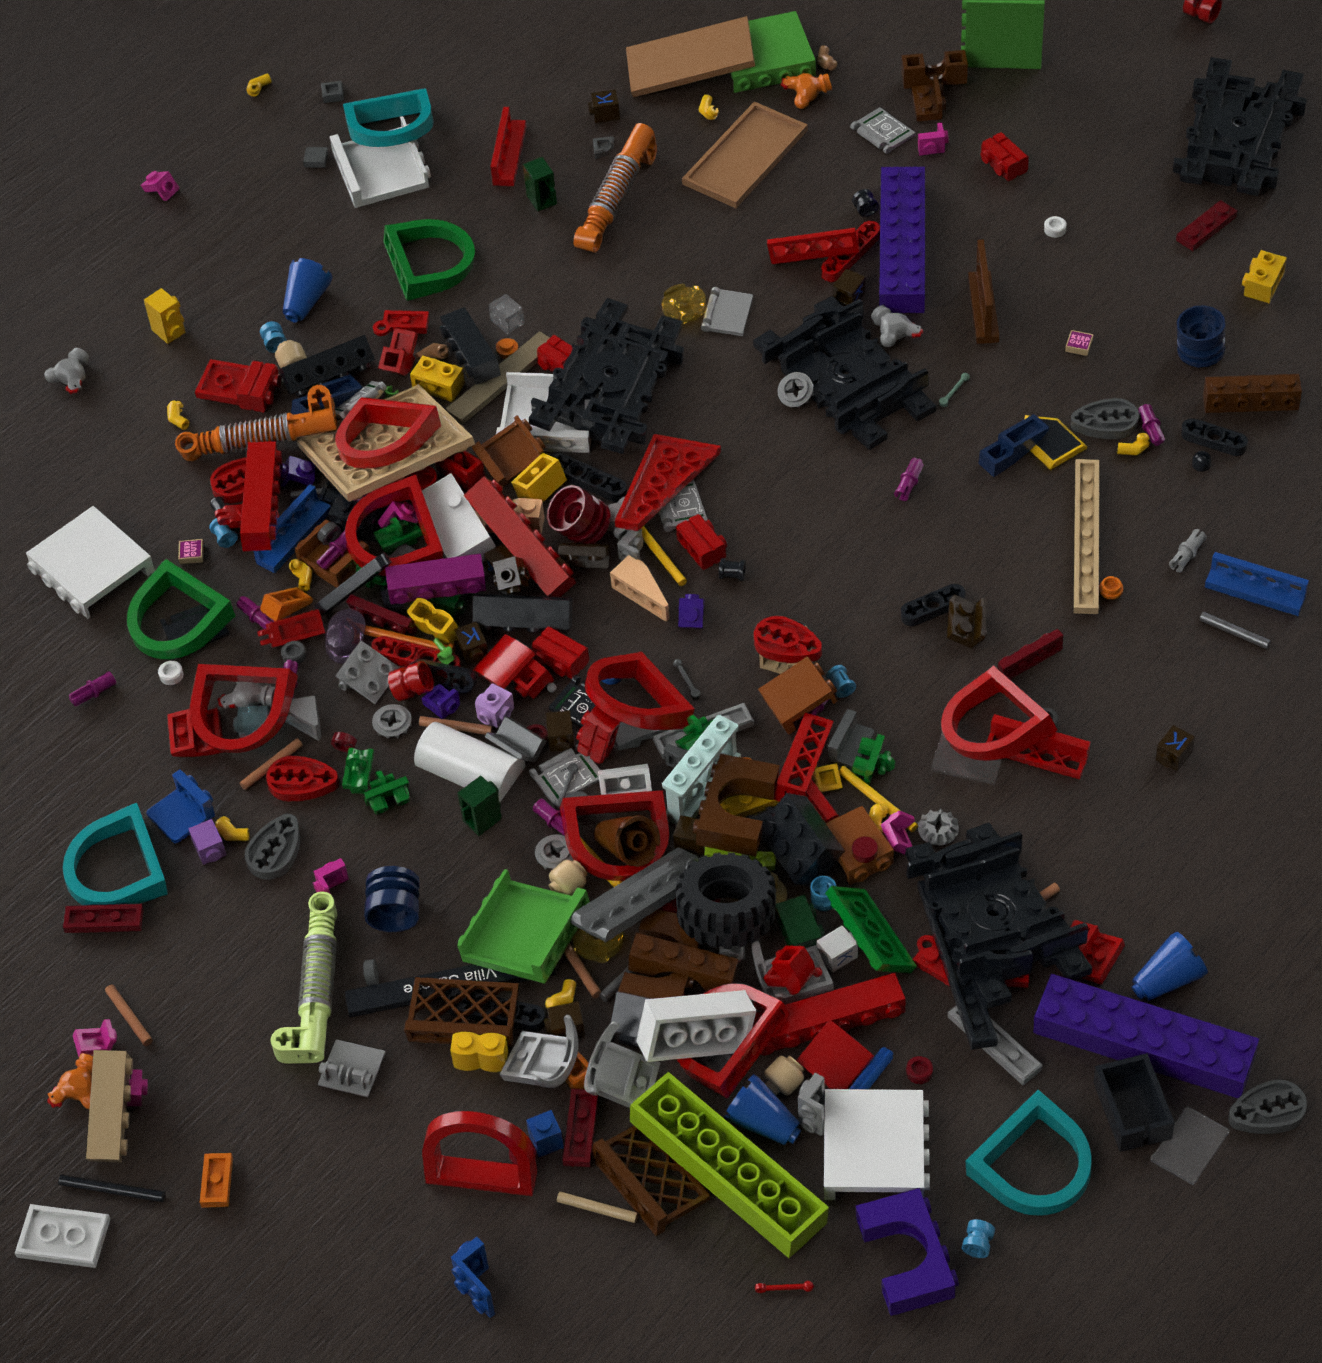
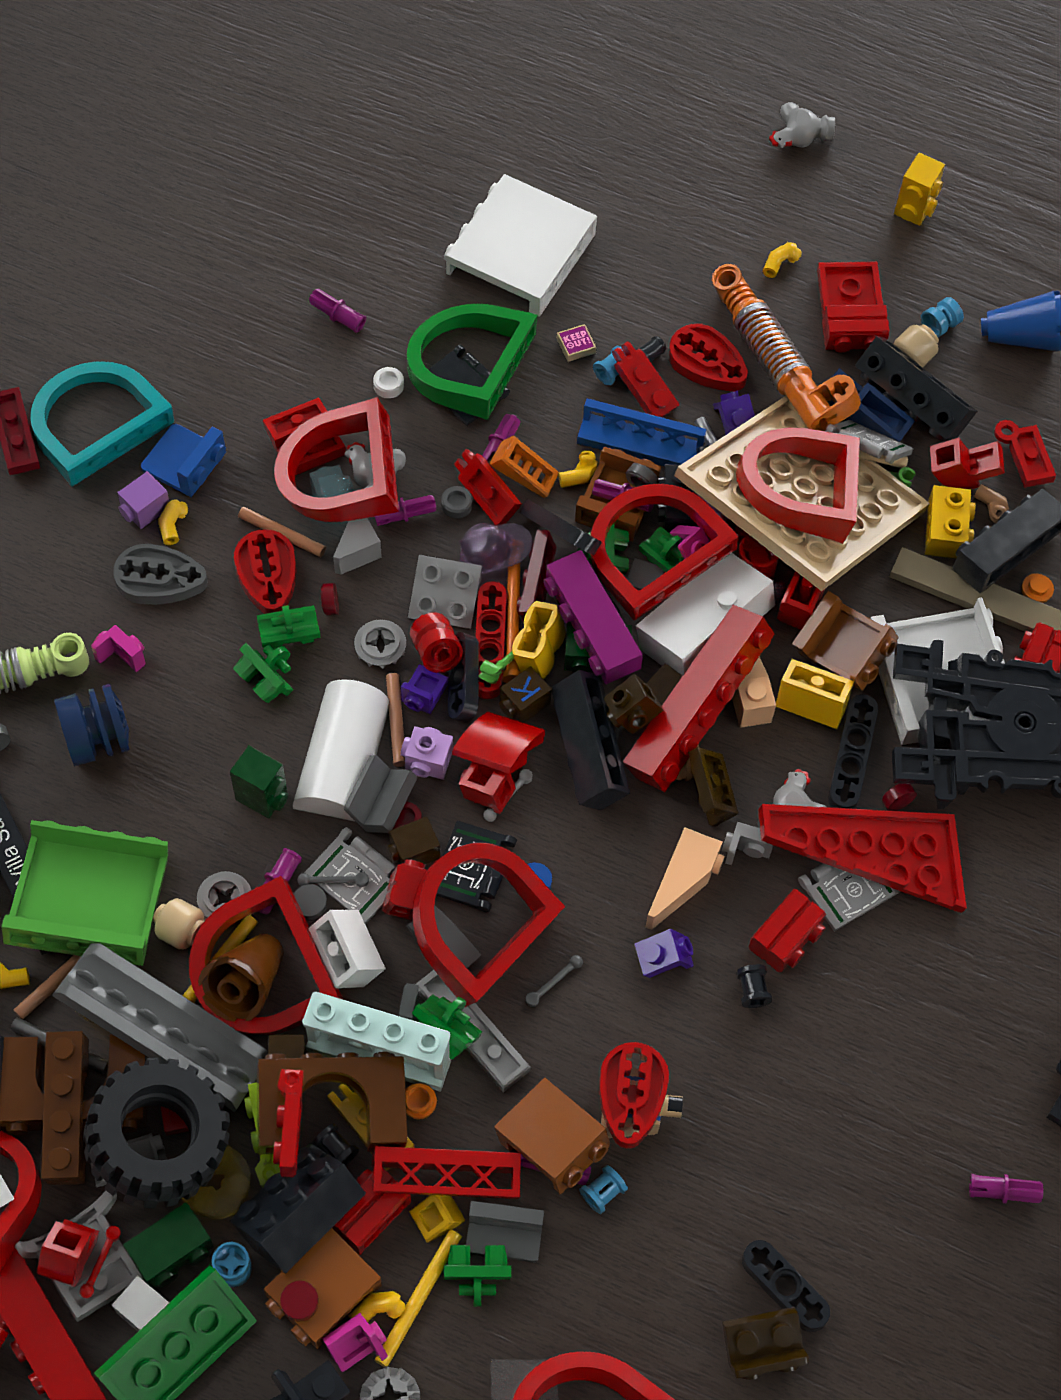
camera: 65 degrees right, 10 degrees up
red brick [240,441,282,551] -> none
red brick [532,627,589,679] -> none
dark red wheel [547,485,611,544] -> none
yellow bar [641,526,687,586] -> none
none -> red hinge [273,1069,304,1177]
none -> dark red tile [882,784,917,811]

